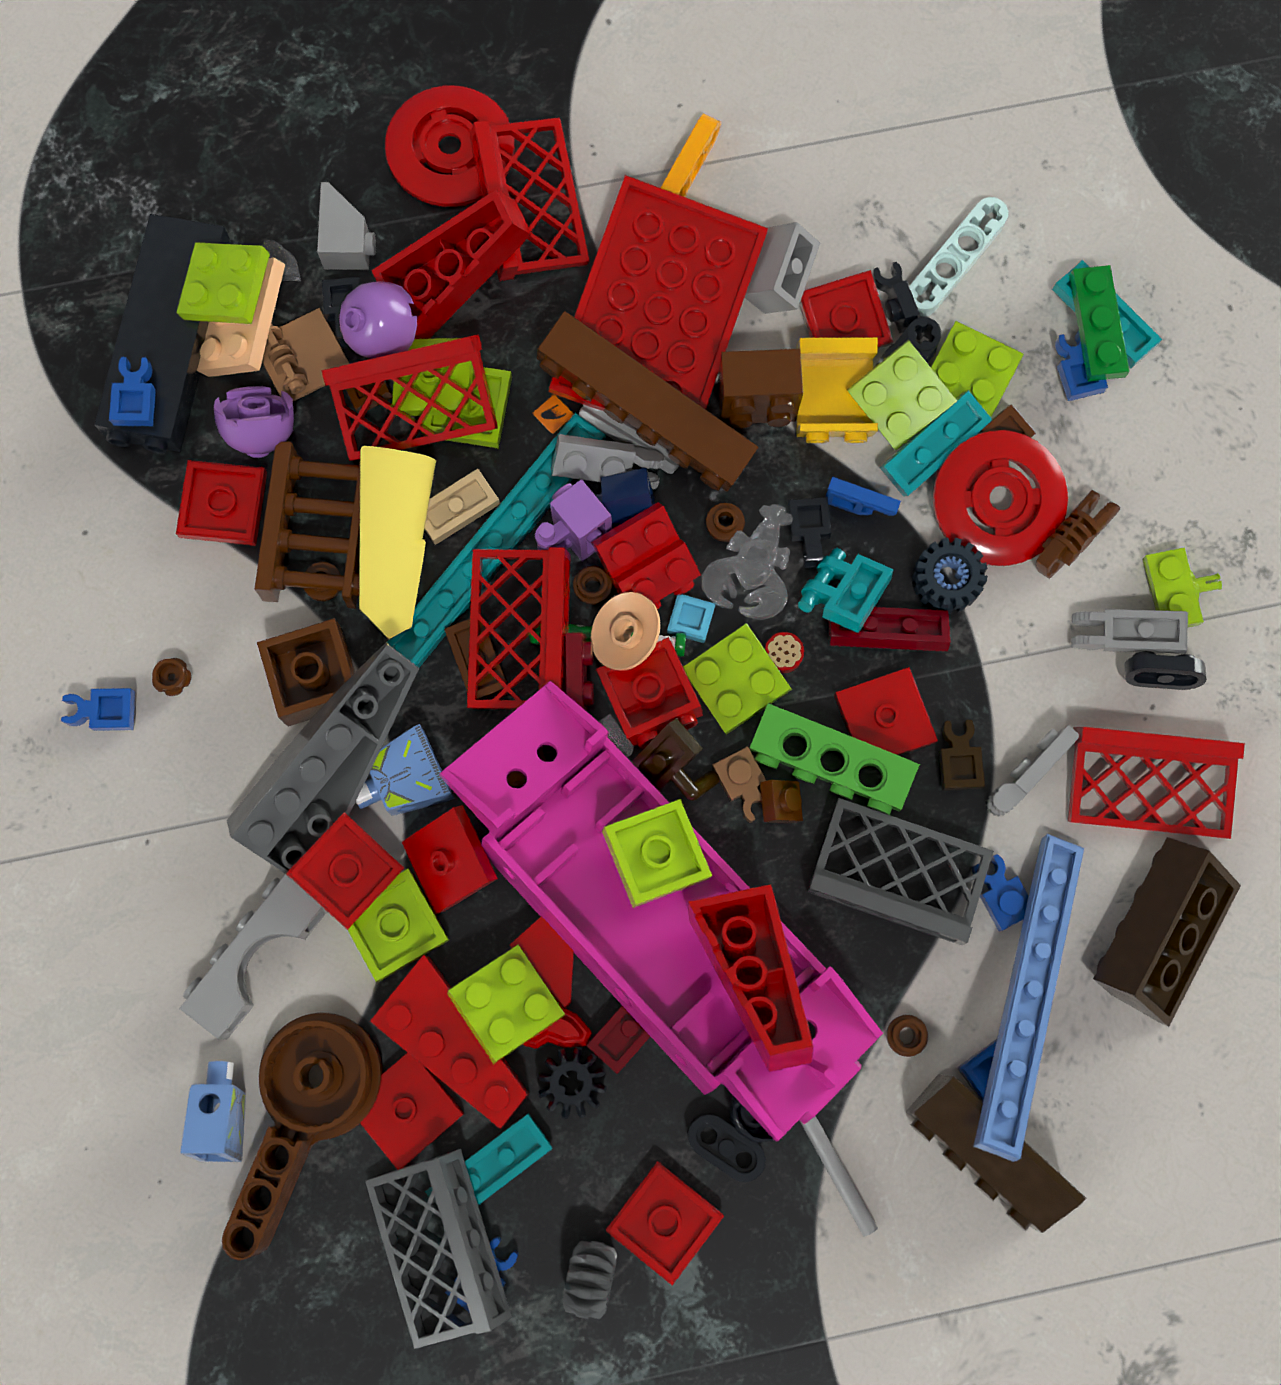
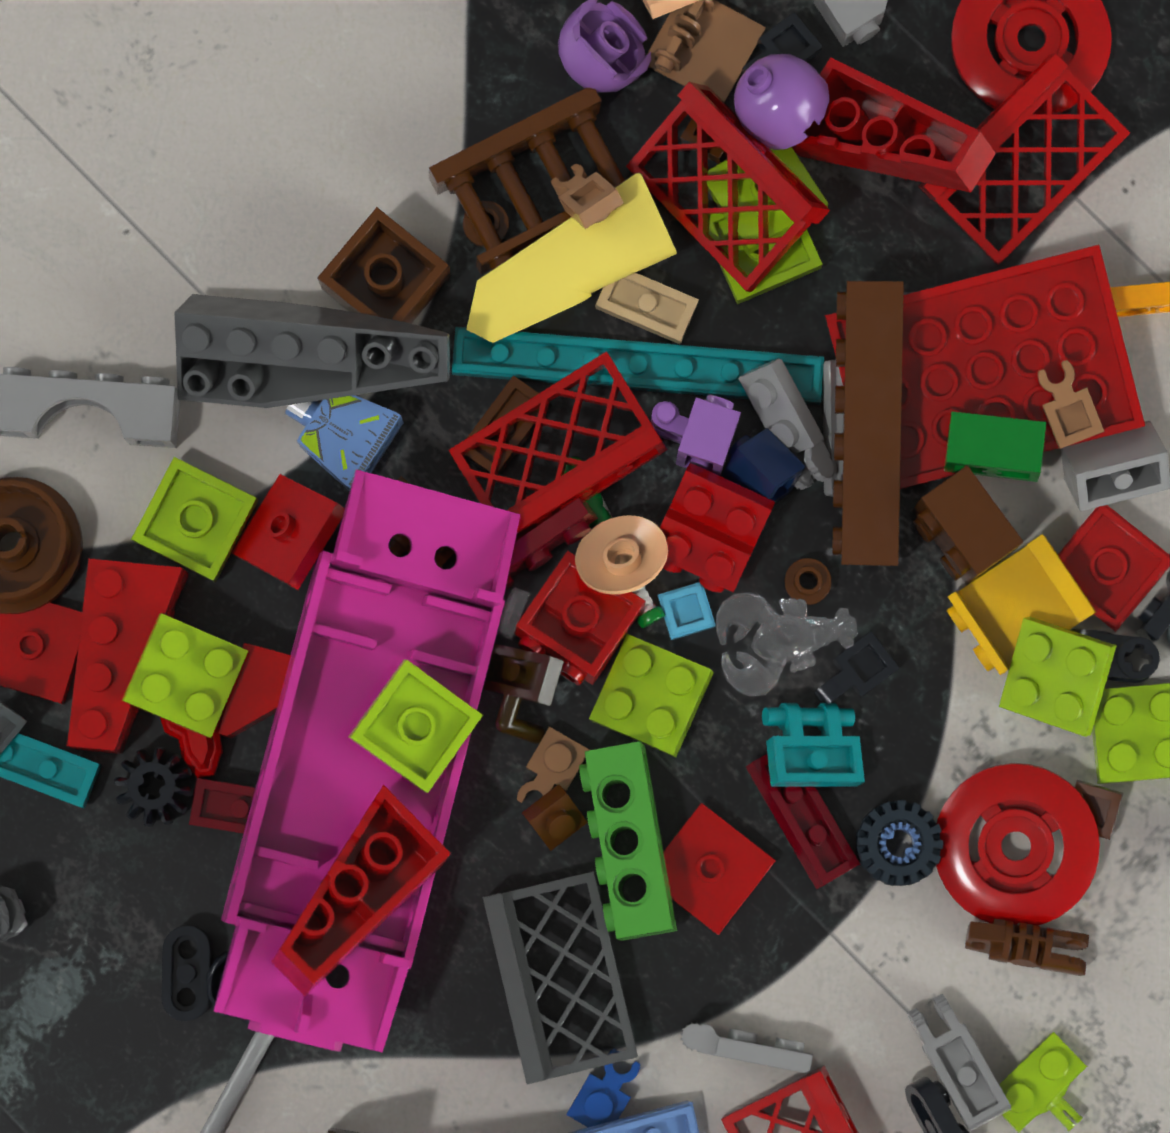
camera: 60 degrees right, 5 degrees up
blue plate [61,688,135,731] -> none
reddish brown plate [152,658,192,696] -> none
red plate [176,460,267,546] -> none
red plate [286,812,404,930] -> none
orange sticker [533,395,574,434] -> none
reddish brown plate [573,566,612,605] -> none
red plate [605,1161,724,1286] -> none
tan tile [765,632,804,673] -> none
blue tile [825,477,901,516] -> none
teal plate [879,390,992,497] -> none
reddish brown plate [886,1015,928,1057] -> none
dark brown plate [938,720,985,791] -> none
none -> medium nougat plate [551,164,623,229]
none -> green hinge [944,412,1046,482]
none -> medium nougat plate [1037,360,1104,449]

